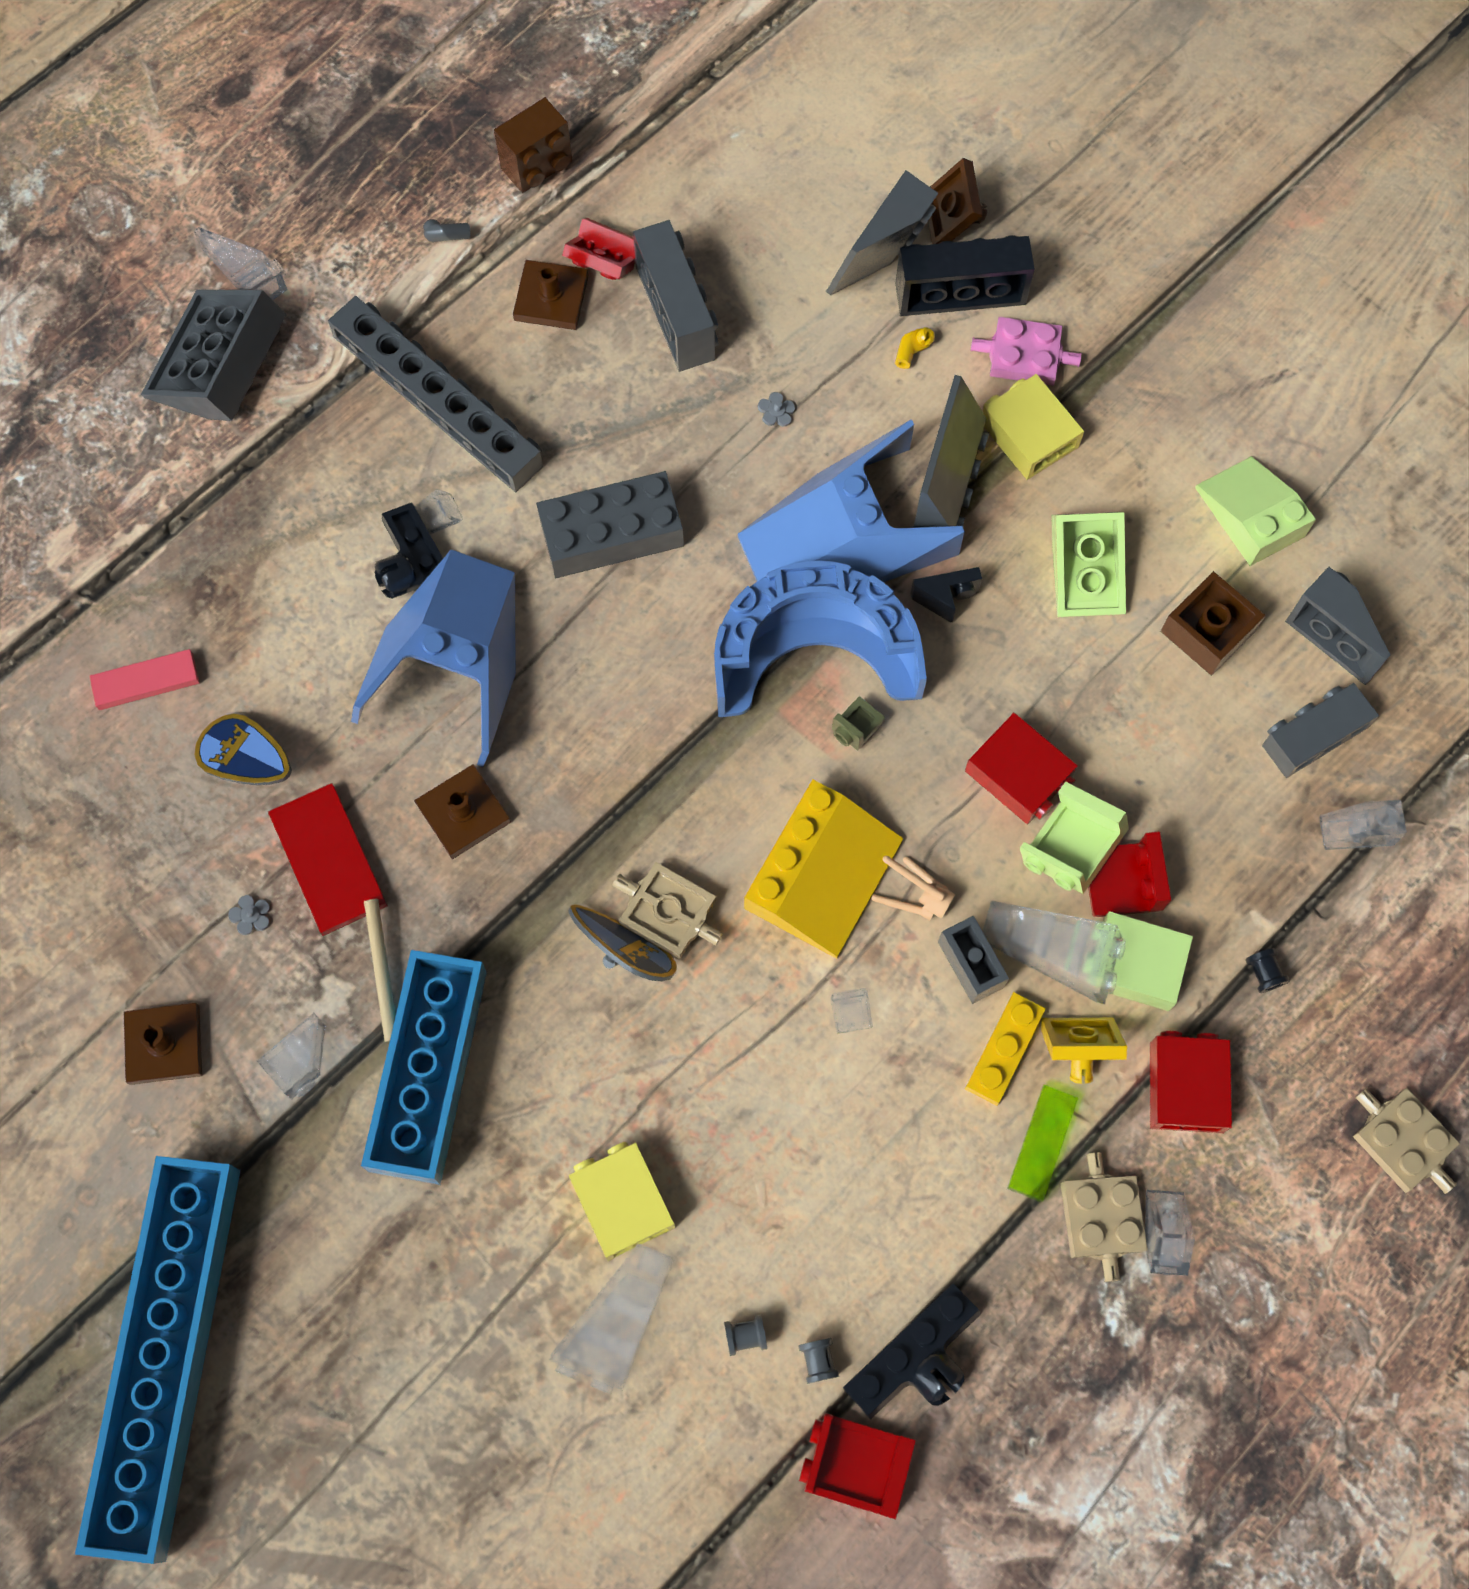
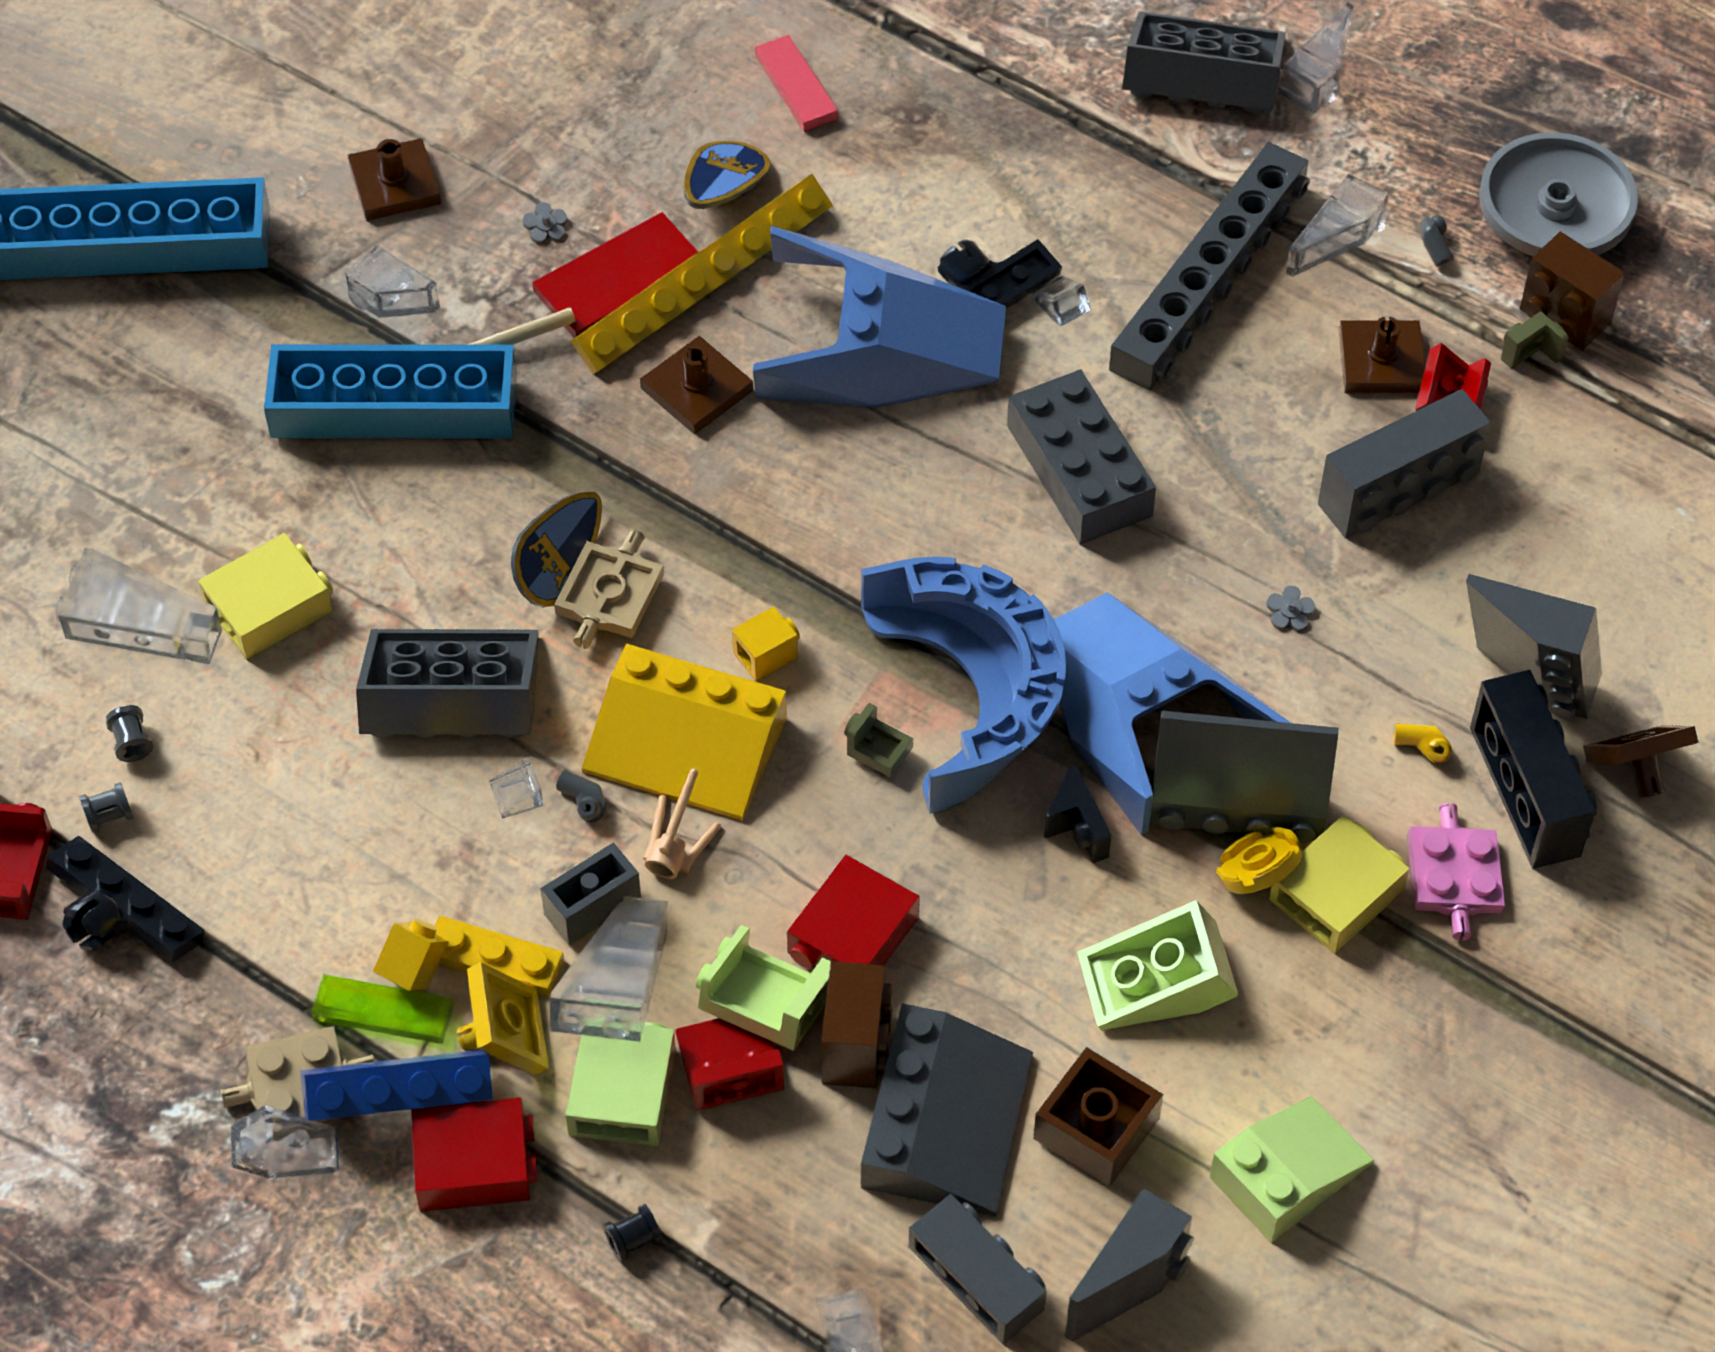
camera: 80 degrees right, 15 degrees down
none -> blue brick [300,1050,493,1121]
none -> dark grey slope [356,629,539,738]
none -> yellow brick [372,918,449,991]
none -> dark grey arm [556,770,606,823]
none -> yellow plate [570,174,834,374]
none -> yellow brick [732,606,800,682]
none -> reddish brown brick [821,961,893,1089]
none -> dark grey slope [861,1003,1033,1216]
none -> yellow tile [1216,827,1303,894]
none -> clear slope [1286,173,1390,277]
none -> light grey dish [1479,132,1638,256]
none -> olive bracket [1501,311,1568,369]

